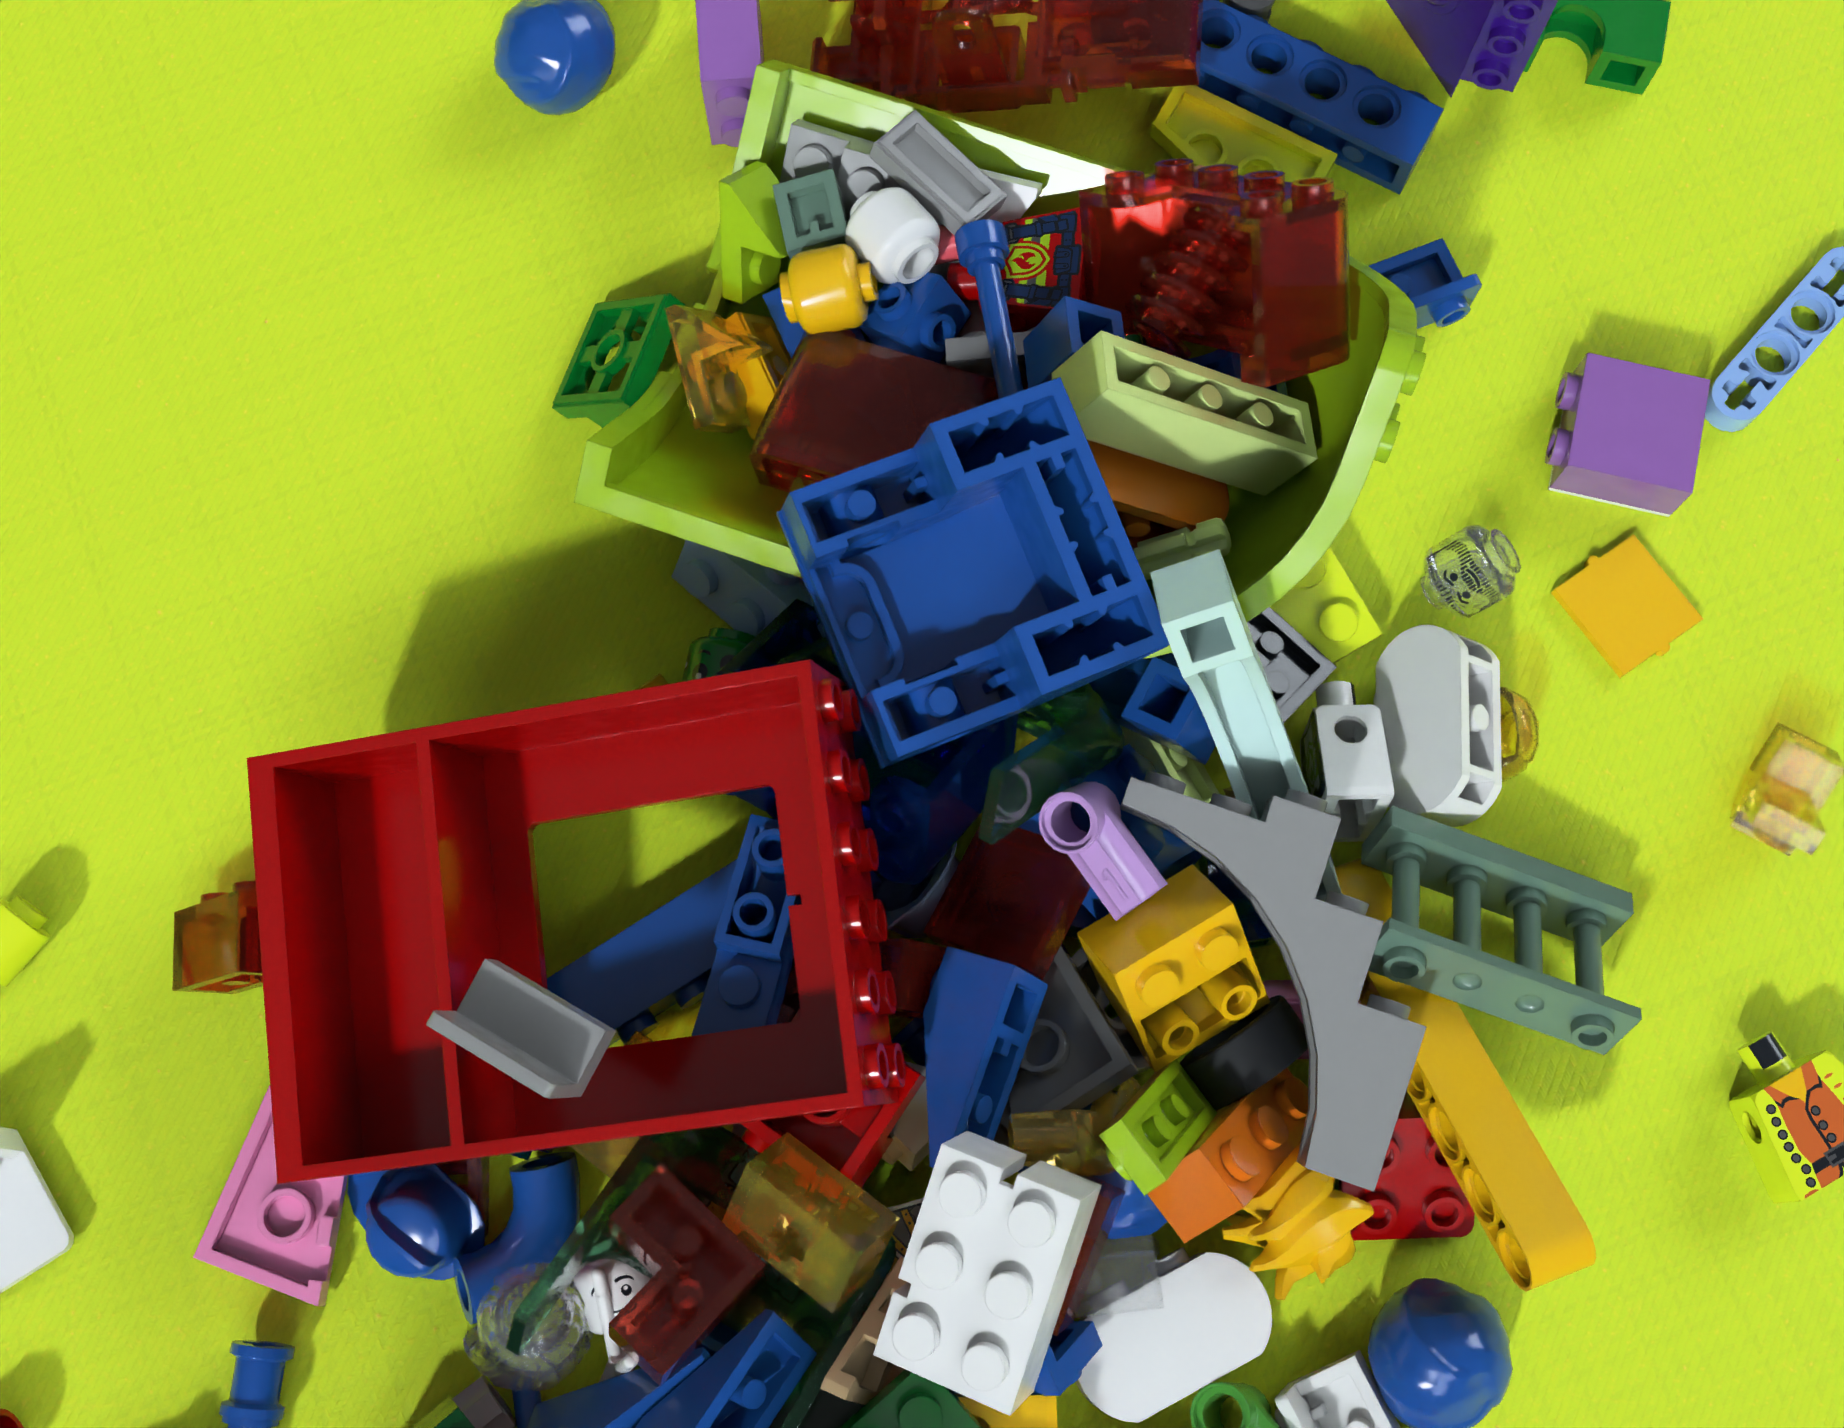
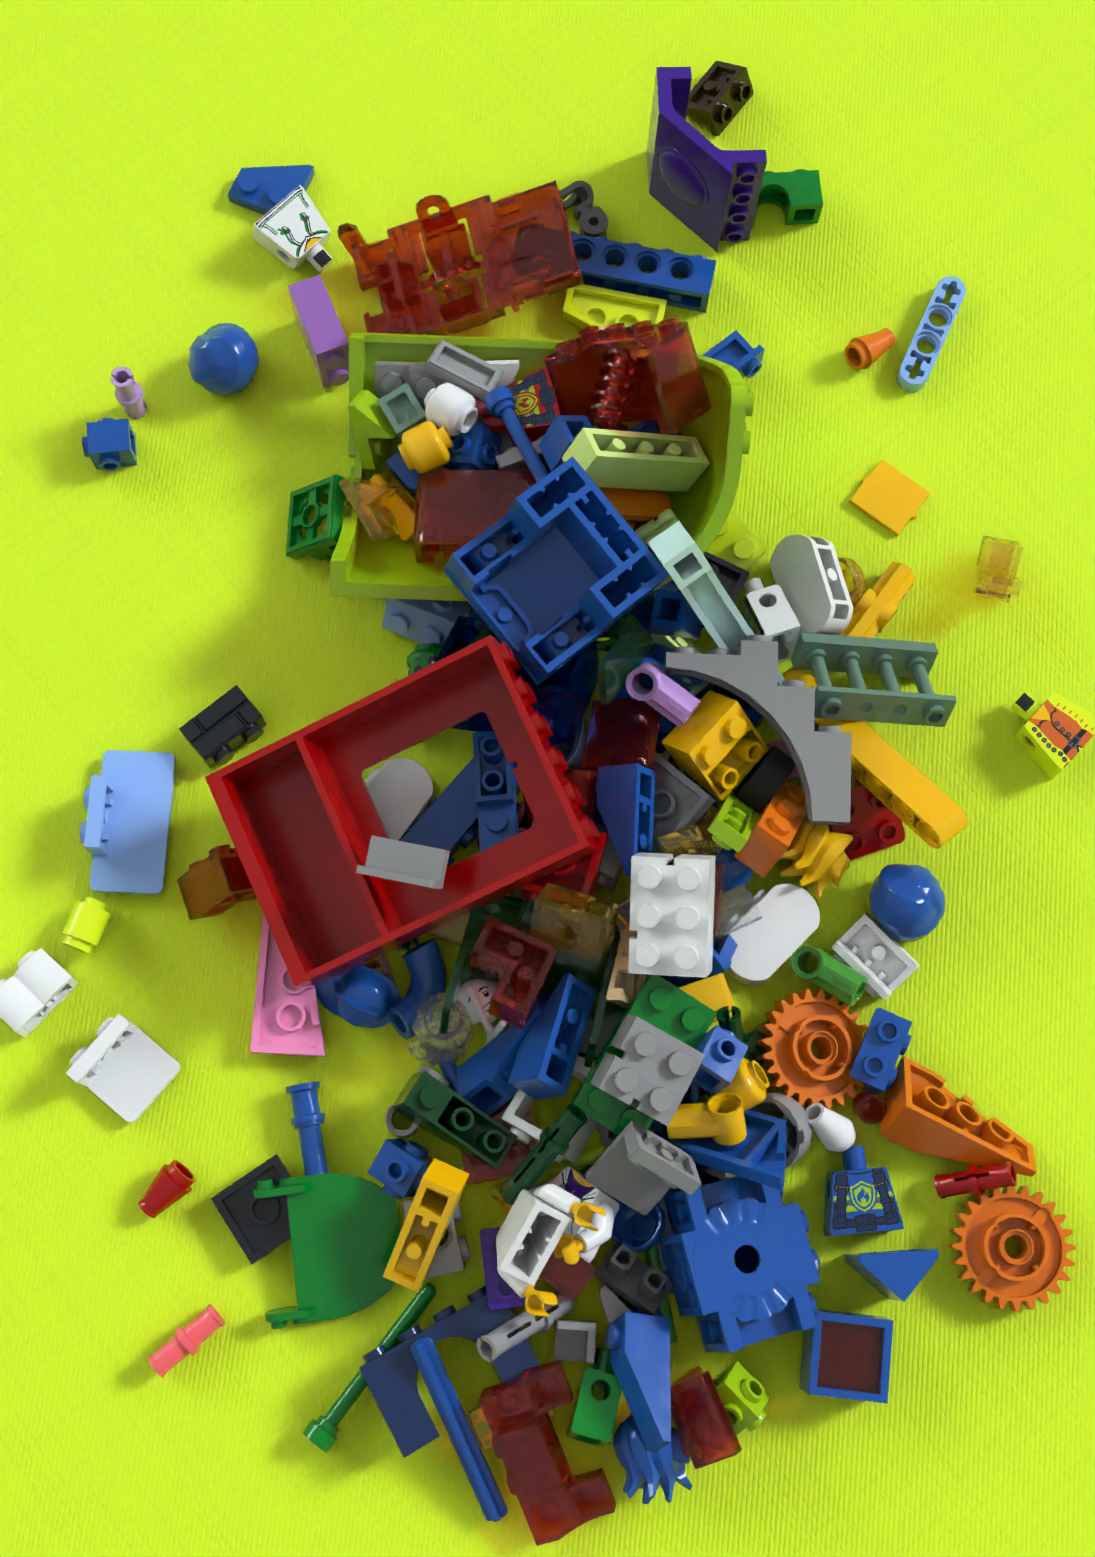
camera: 20 degrees left, 0 degrees up
clear head [1420,524,1521,618] -> none
medium lavender piece [1545,353,1711,517] -> none
none -> light blue bracket [80,750,176,895]
none -> blue brick [82,418,137,471]
none -> lavender pin [110,367,147,419]
none -> black brick [179,685,267,768]
none -> white brick [365,758,435,841]
none -> yellow piece [839,561,917,638]
none -> orange cone [845,328,896,370]

